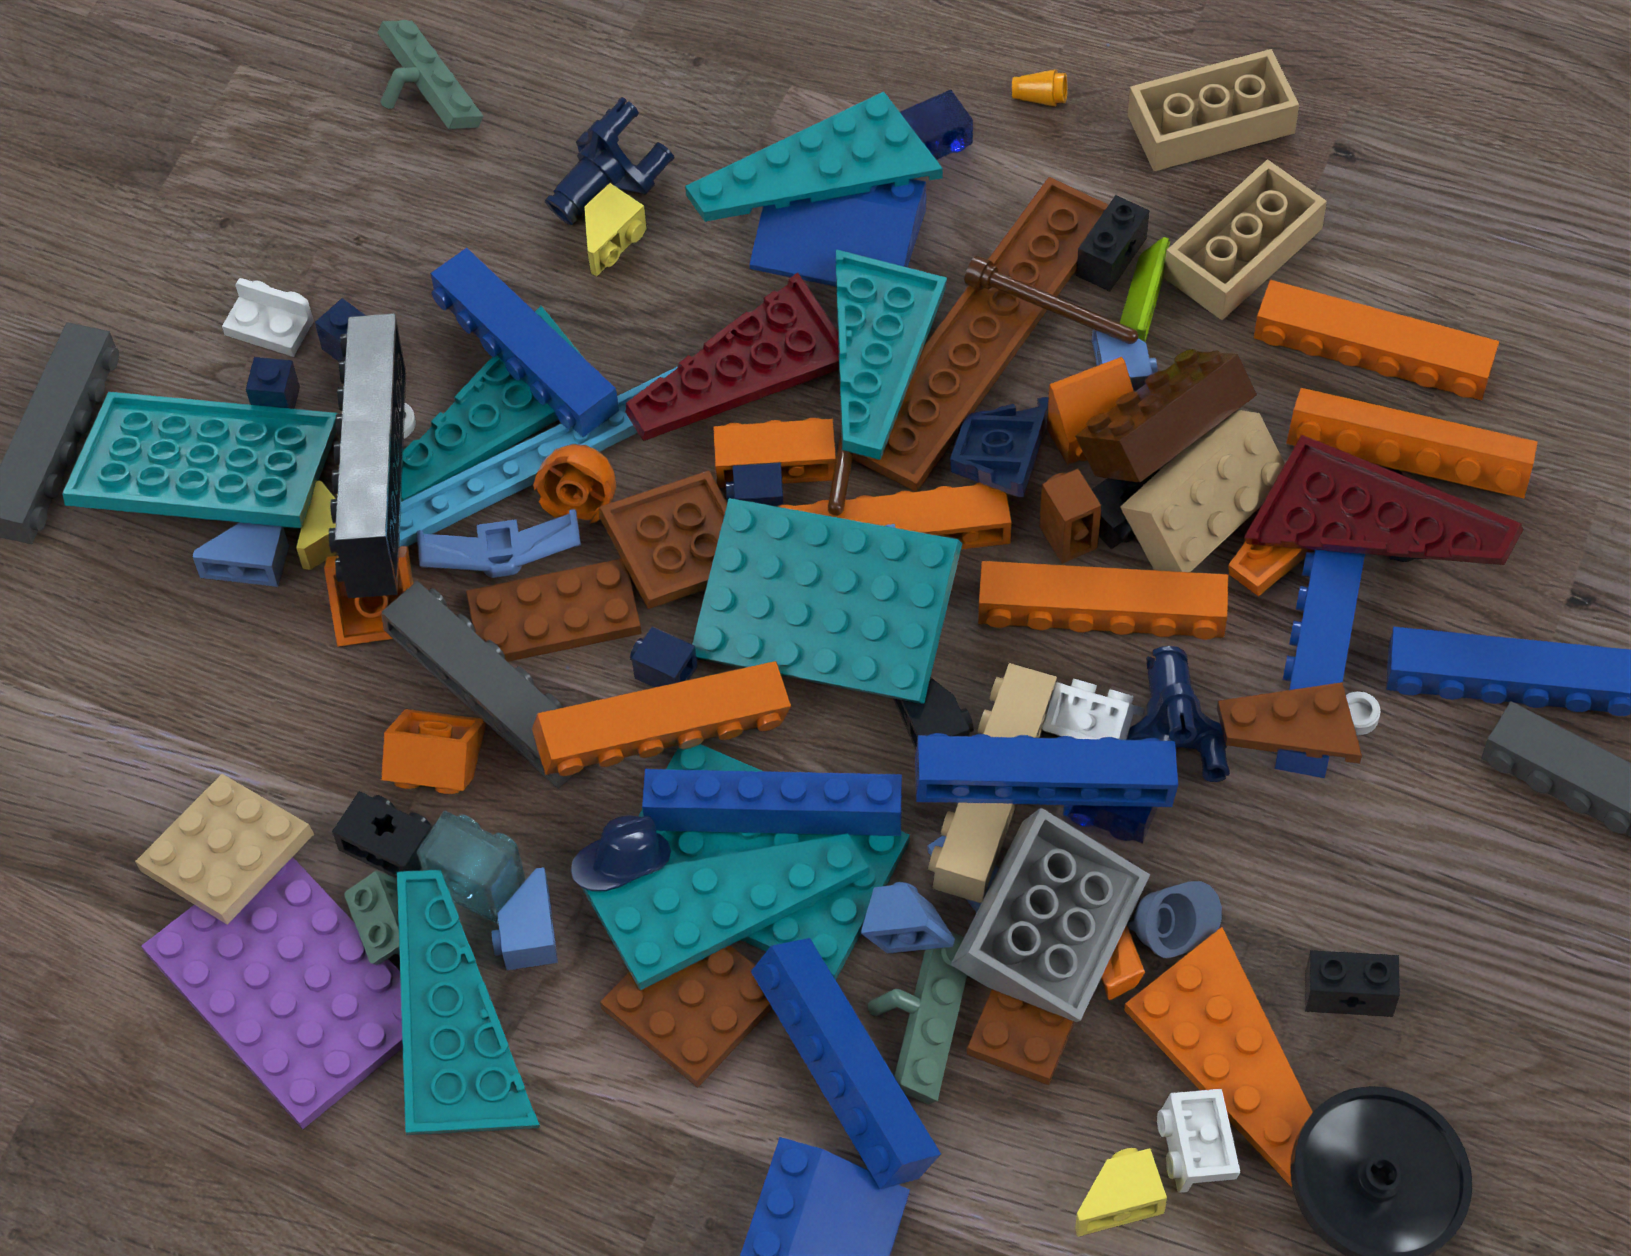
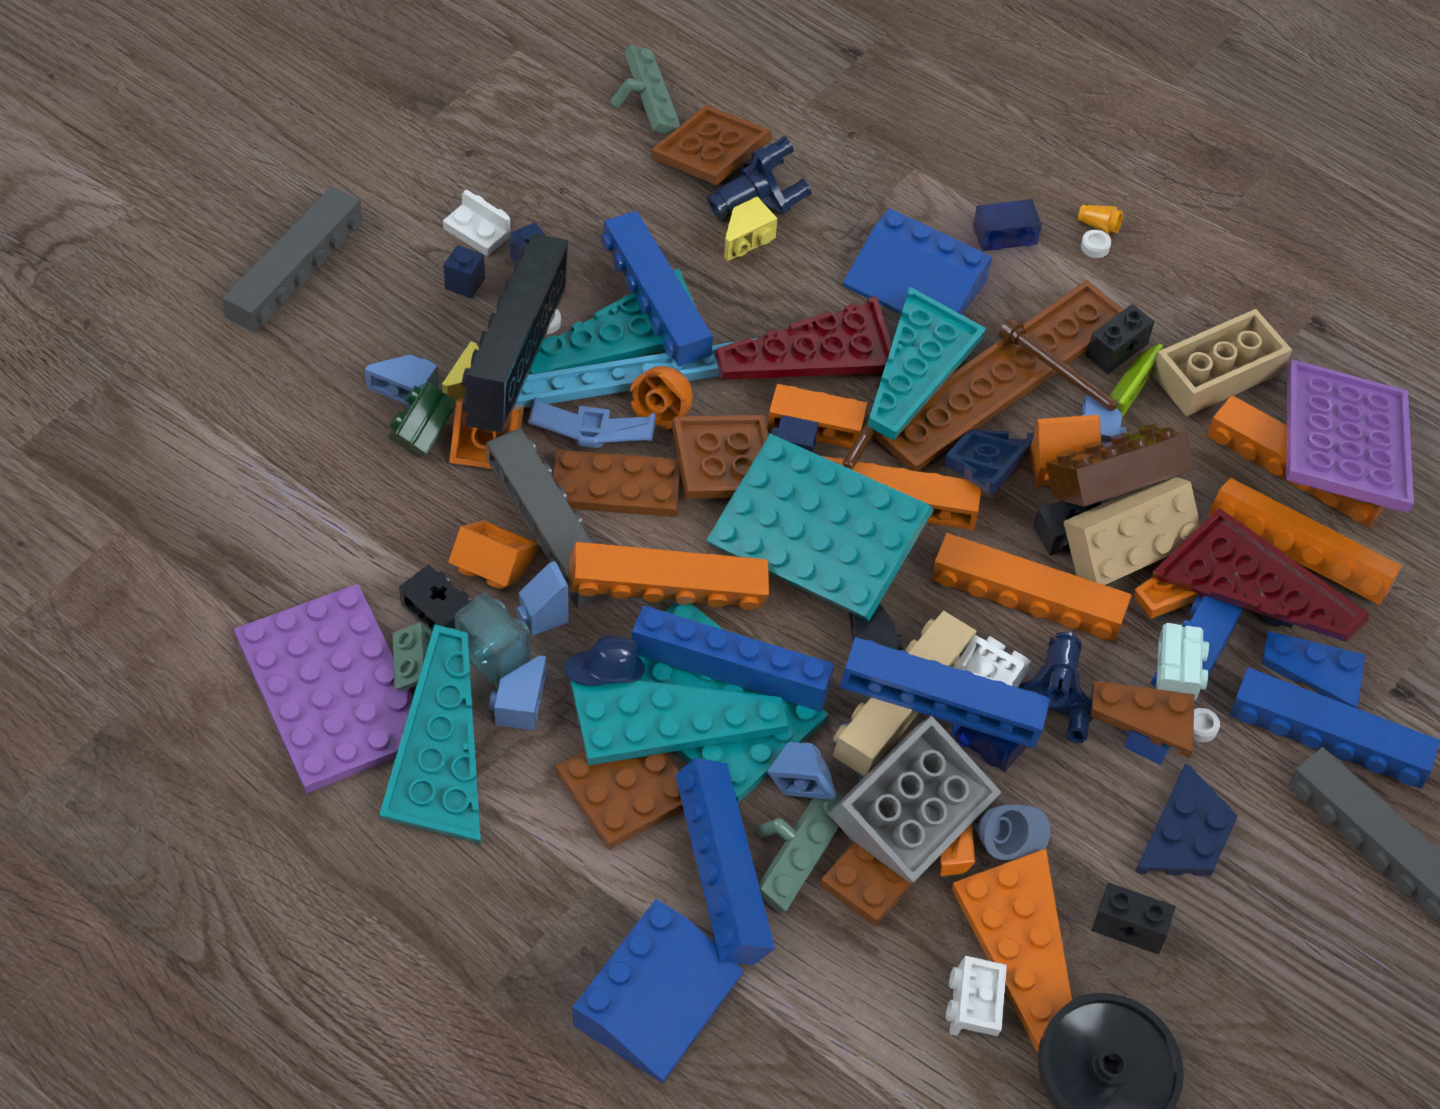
camera: 10 degrees right, 5 degrees down
teal plate [62,392,338,528] -> none
tan plate [135,774,314,925] -> none
dark blue brick [630,627,698,688] -> none
teal wing [685,92,943,222] -> none
dark orange brick [1039,469,1101,564] -> none
light yellow slope [1075,1148,1167,1237] -> none
tan brick [1128,49,1299,171] -> none
none -> dark green brick [388,382,456,458]
none -> medium blue slope [516,561,569,636]
none -> dark orange plate [651,105,772,185]
none -> white tile [1081,230,1111,258]
none -> dark blue wing [1135,764,1238,876]
none -> light aqua brick [1156,623,1209,700]
none -> blue wing [1261,631,1365,708]
none -> medium lavender plate [1286,359,1414,513]

